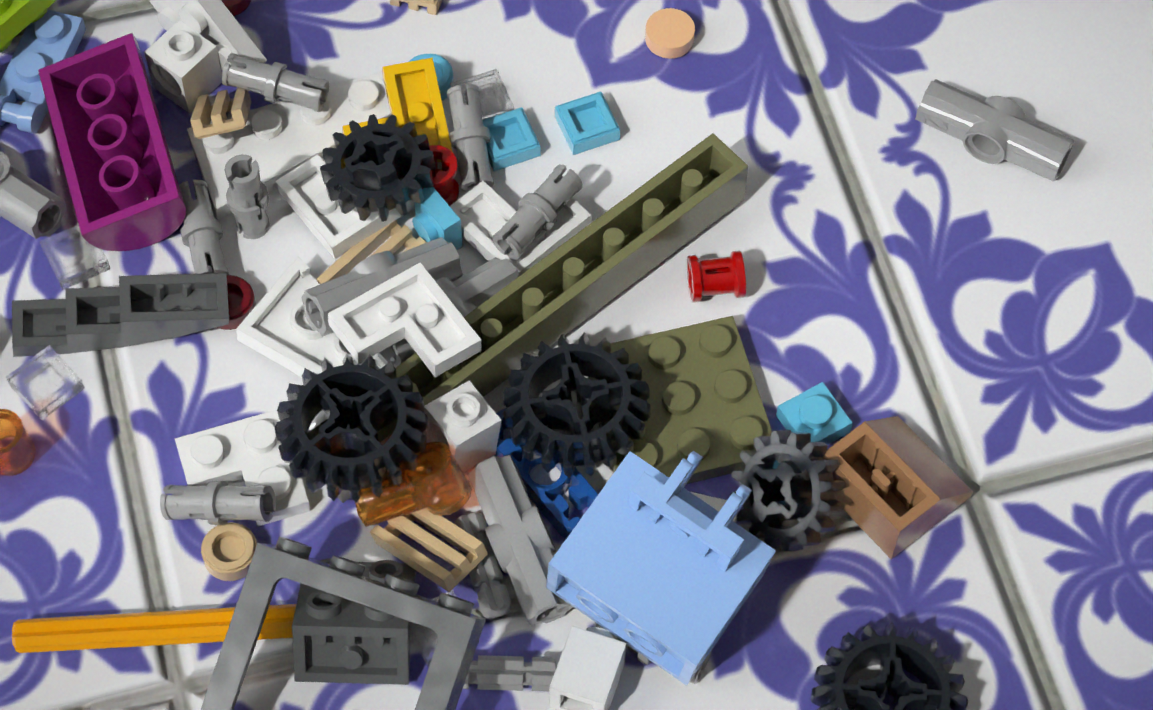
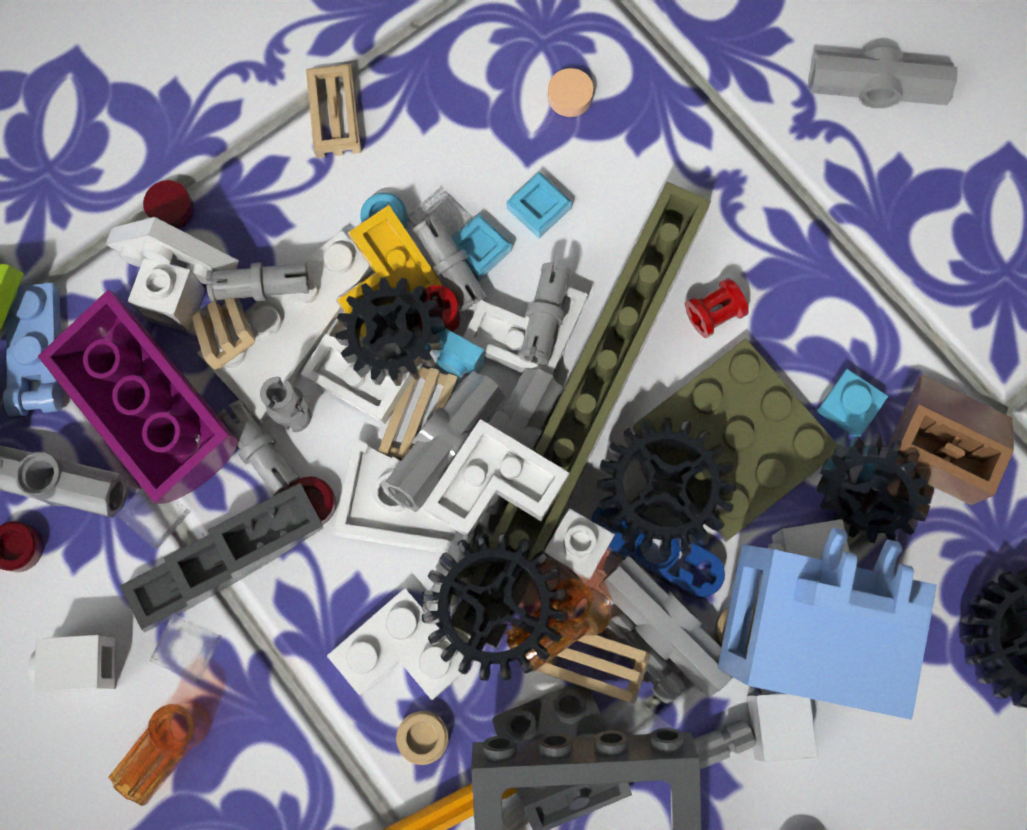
camera: 20 degrees left, 15 degrees up
light grey pin [160,481,276,525] -> none

